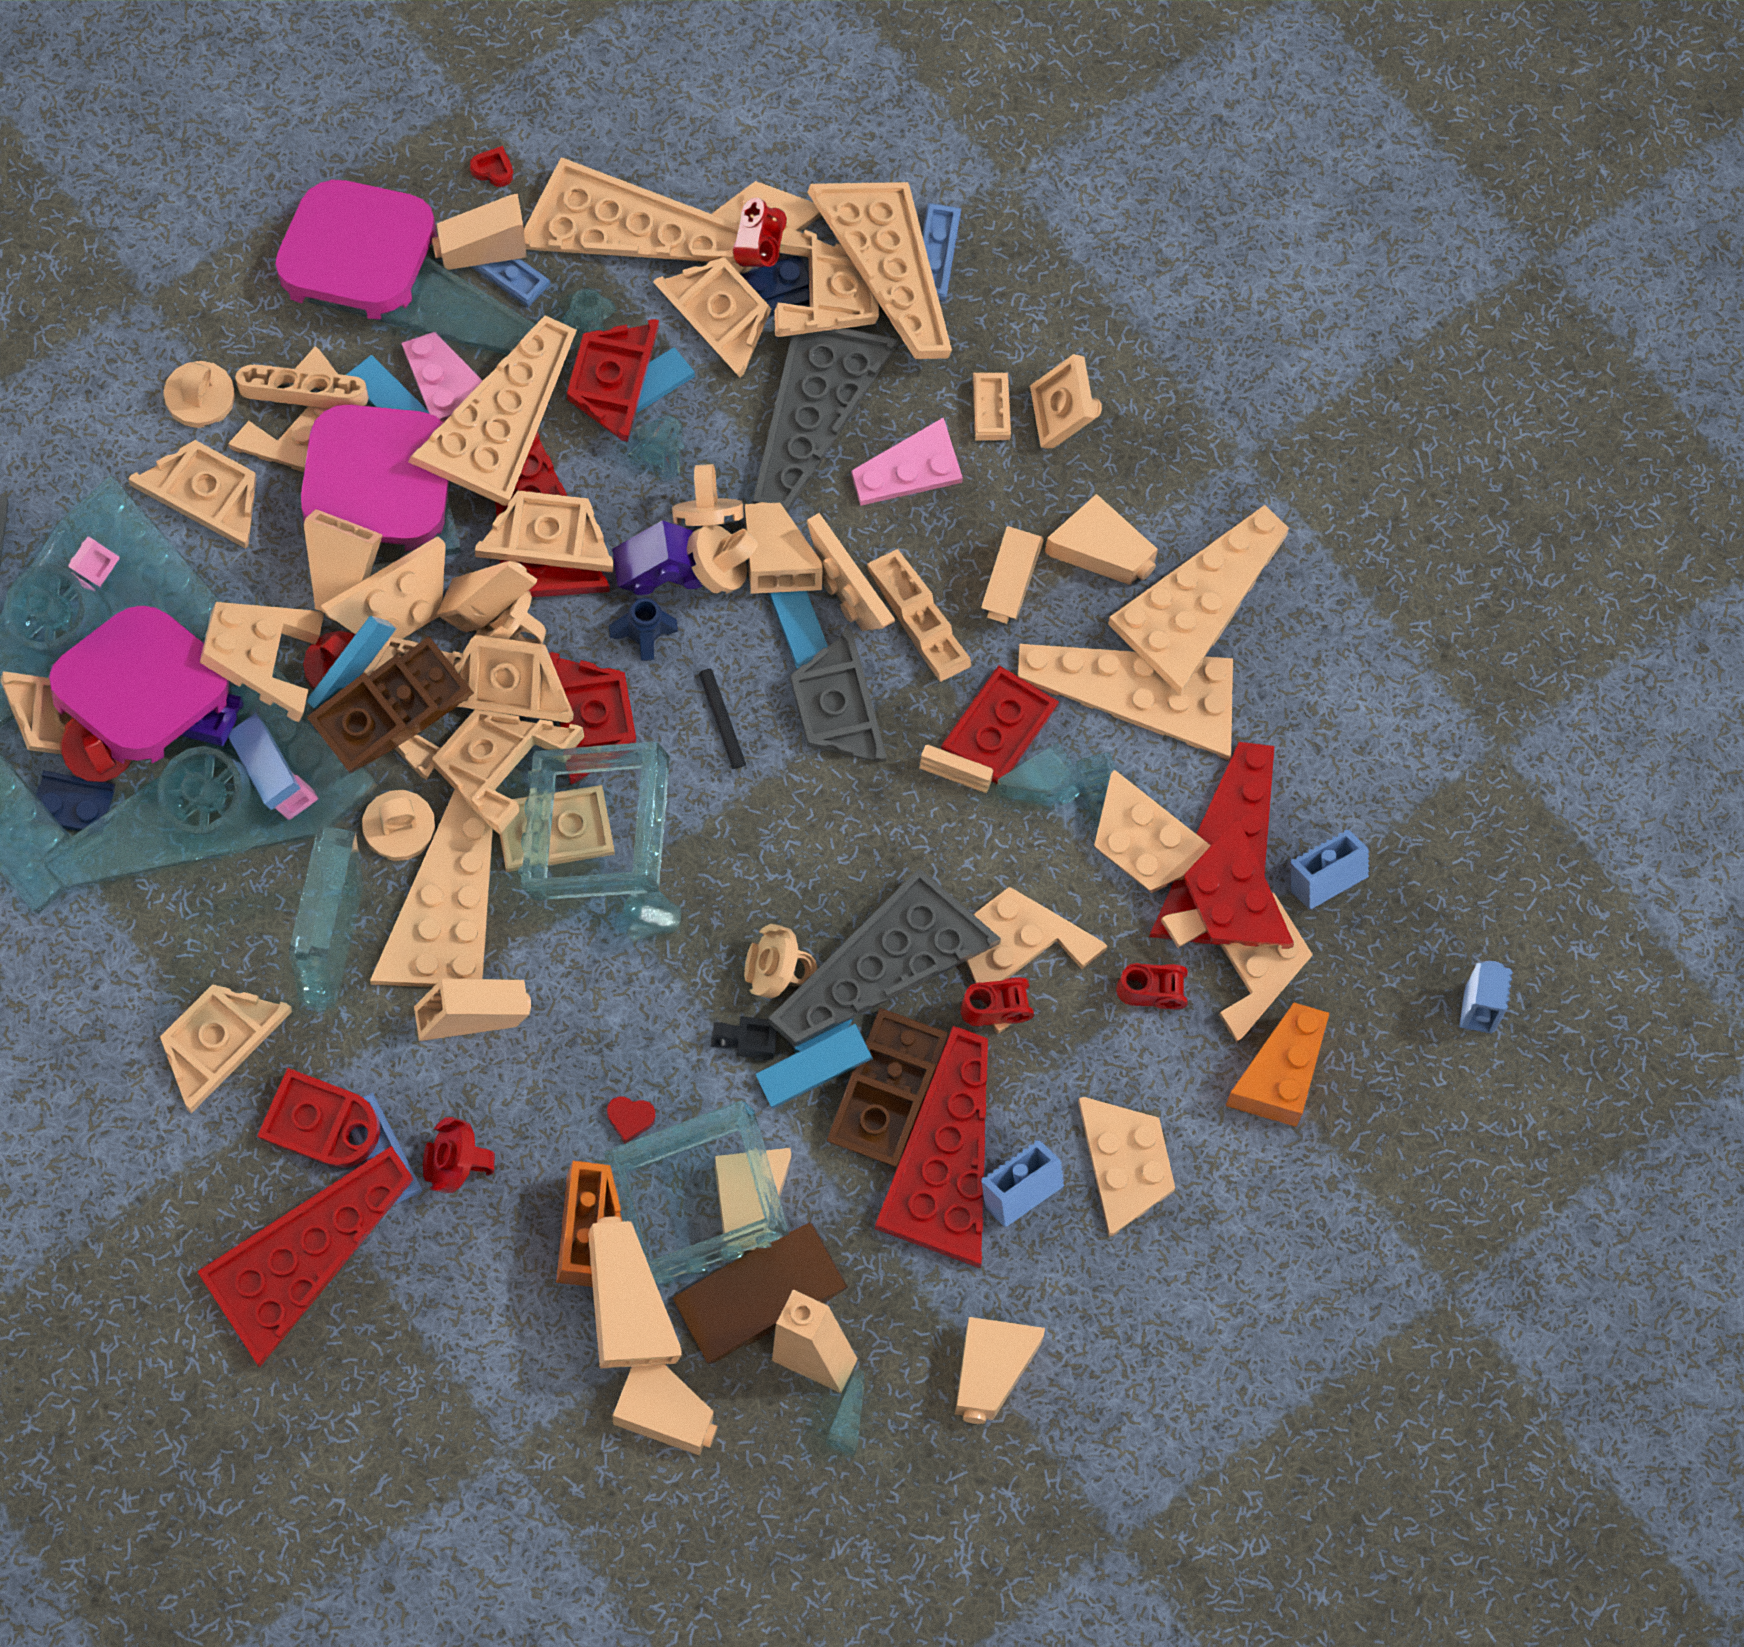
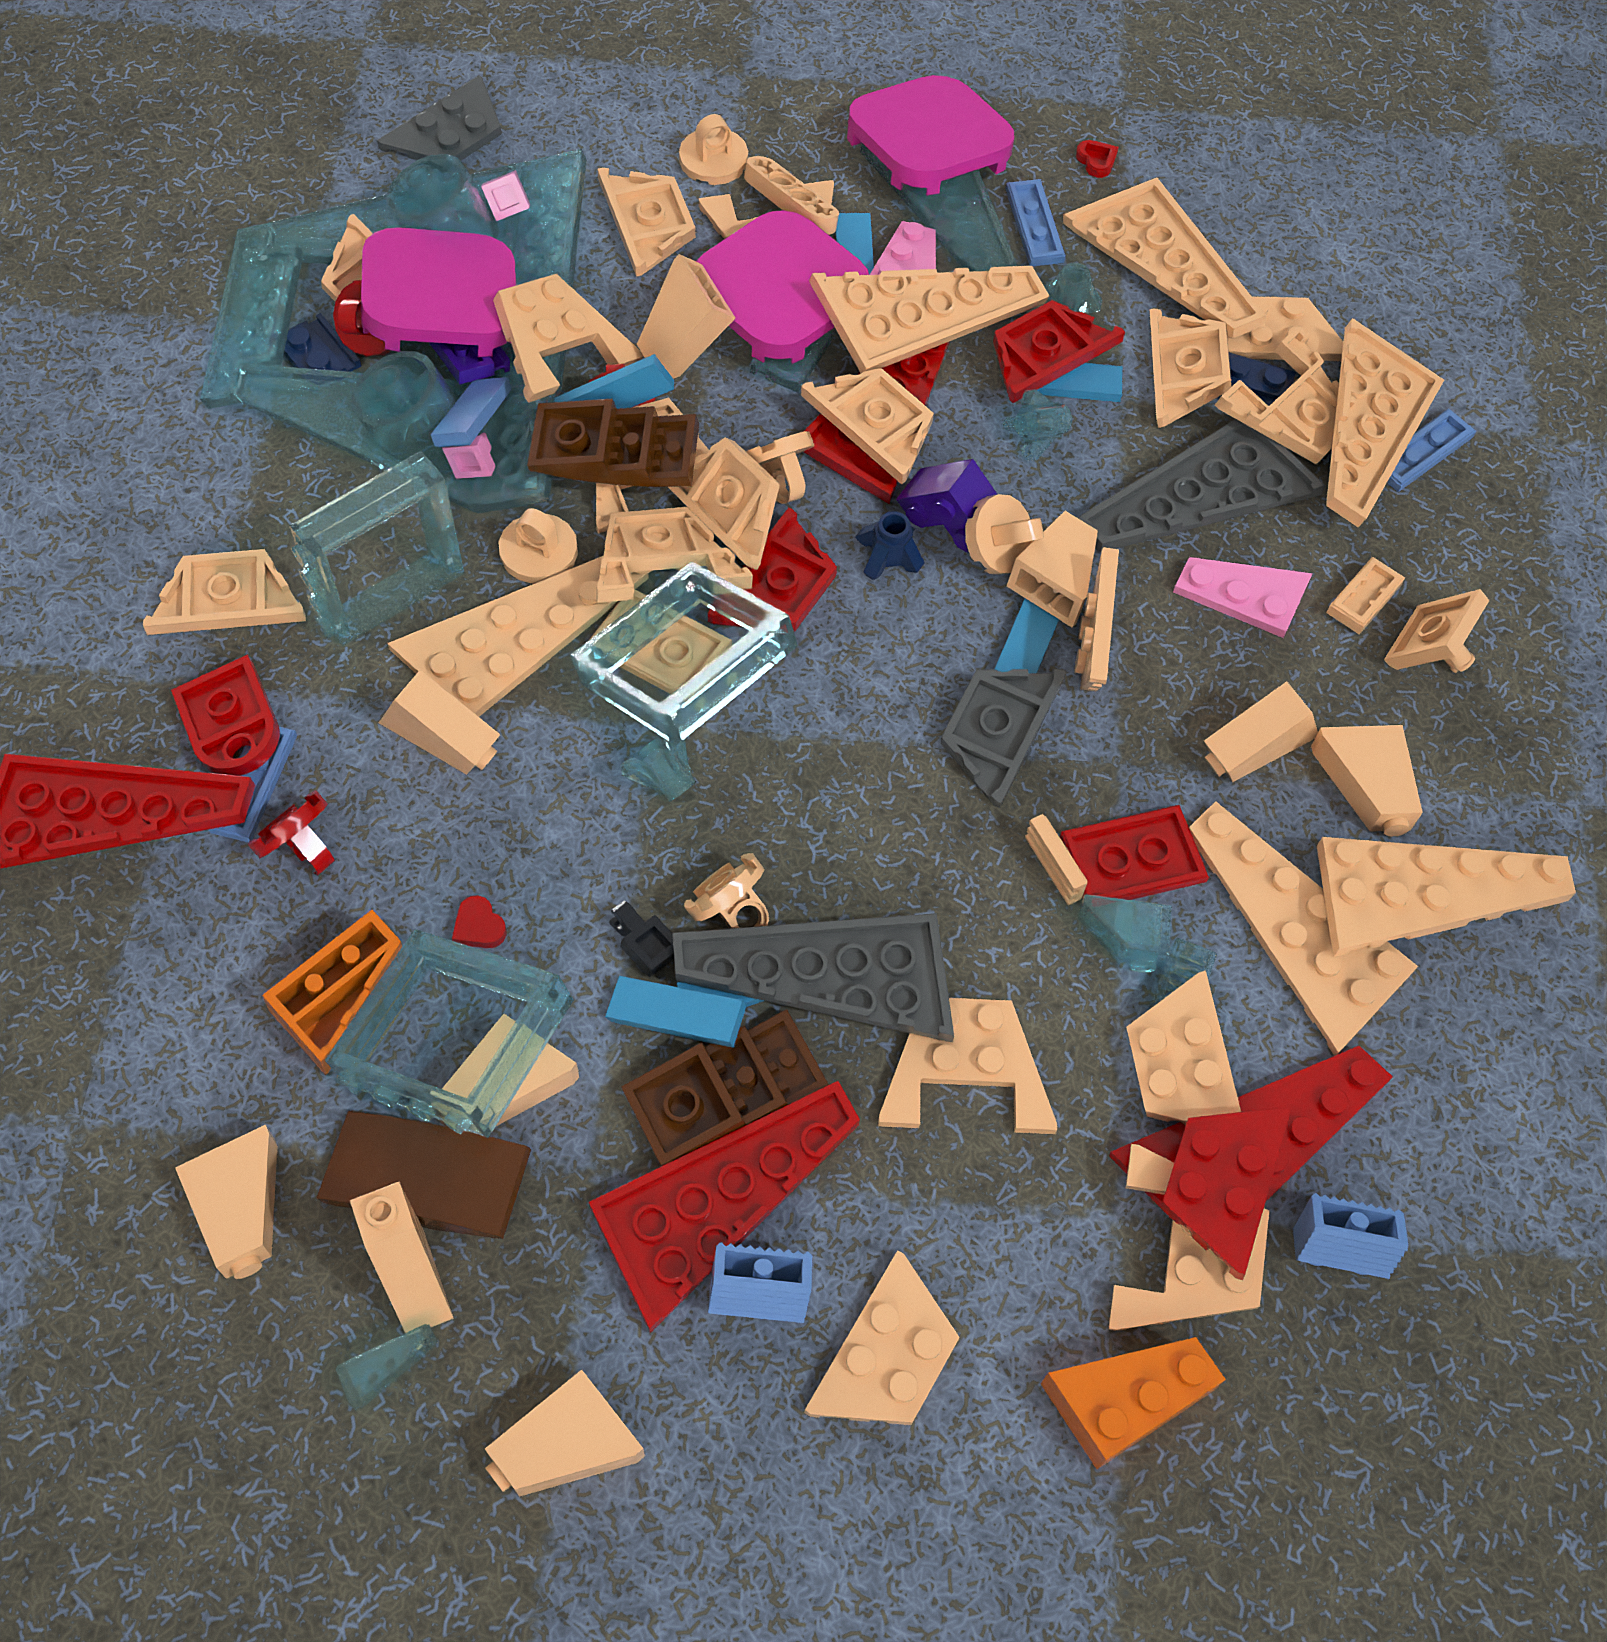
camera: 45 degrees right, 5 degrees down
light nougat wing [320,536,446,639] -> none
light nougat slope [432,194,527,270] -> none
light nougat slope [437,561,538,632] -> none
light nougat slope [588,1217,682,1368] -> none
light nougat tile [672,464,744,526] -> none
black bar [699,669,746,769] -> none
red piece [733,197,787,267] -> none
light nougat slope [867,549,971,682] -> none
red piece [960,977,1034,1026] -> none
red piece [1116,963,1188,1010] -> none
medium blue brick [1459,961,1513,1034] -> none

